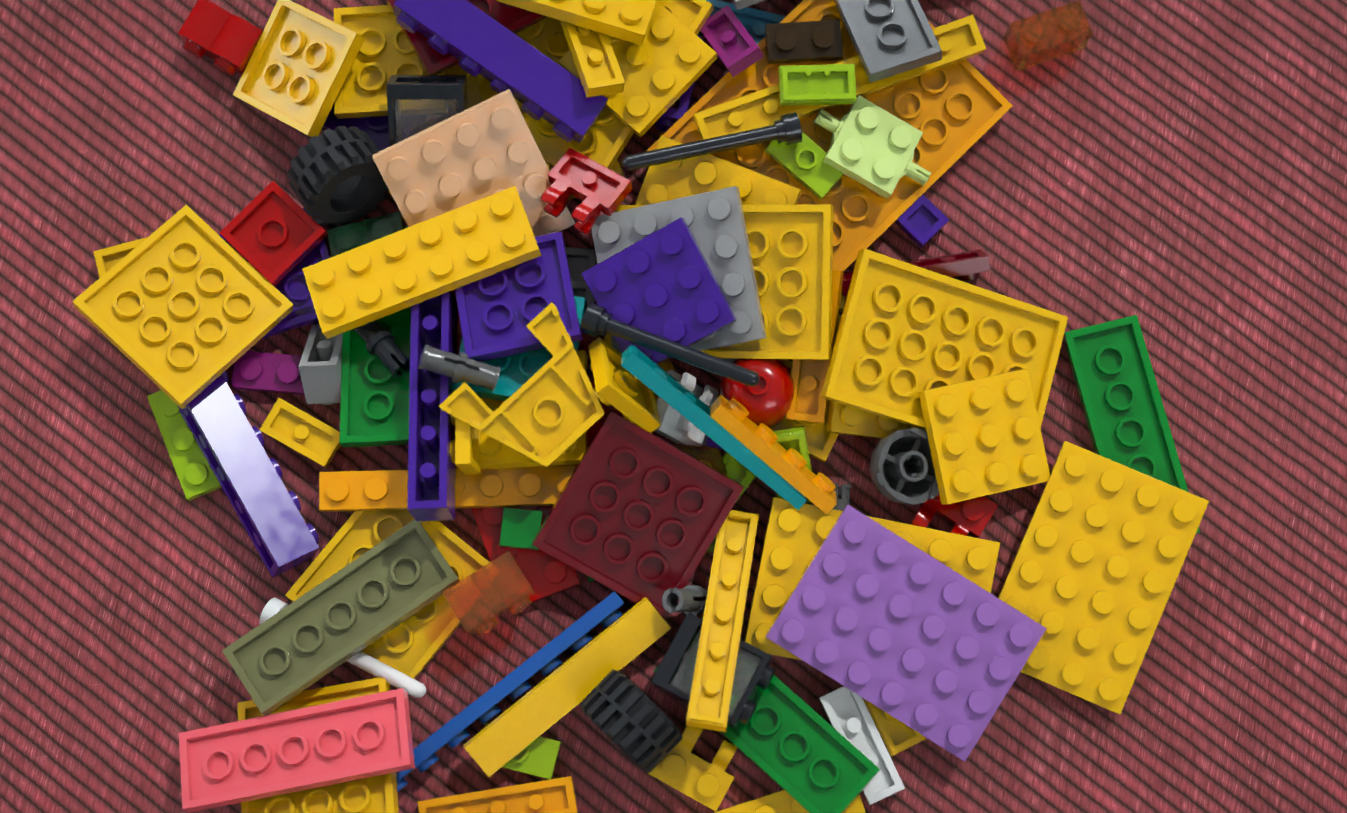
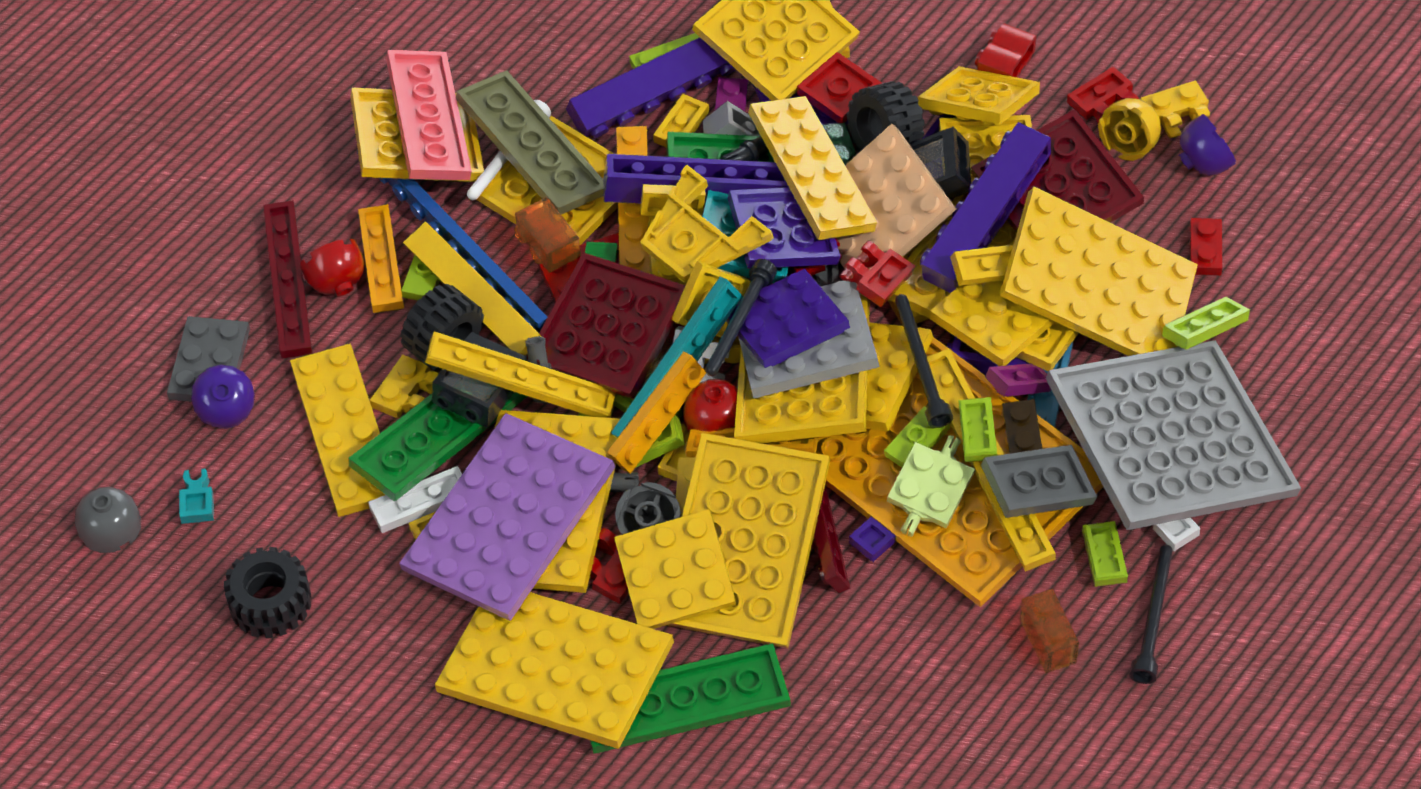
camera: 90 degrees right, 25 degrees down
dark grey pin [418,344,501,391] -> none

